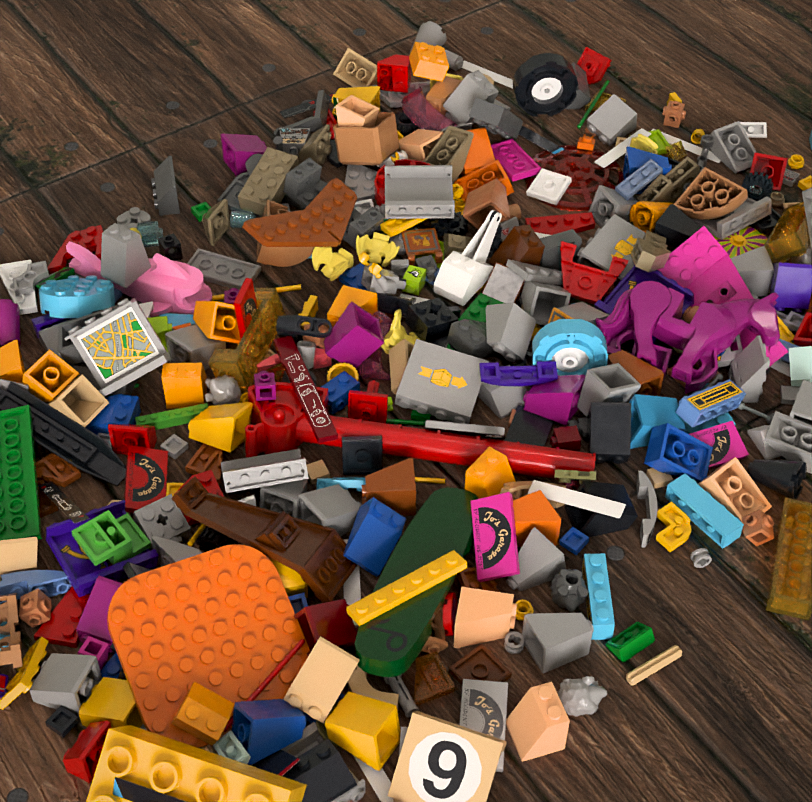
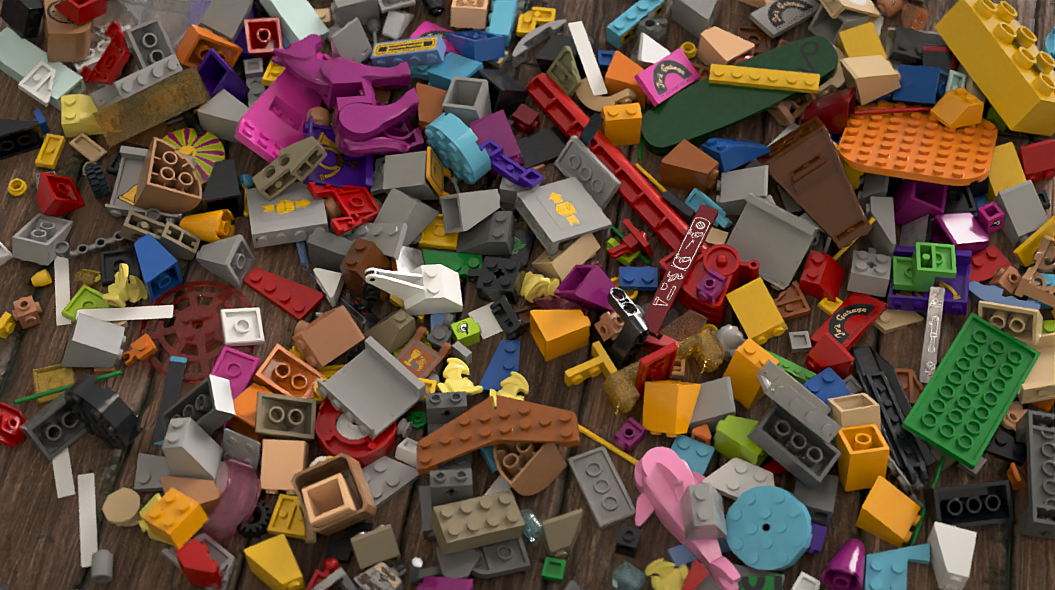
camera: 135 degrees left, 10 degrees up
light grey torso [359,251,406,295] -> none
sand blue tile [615,159,663,200] -> none

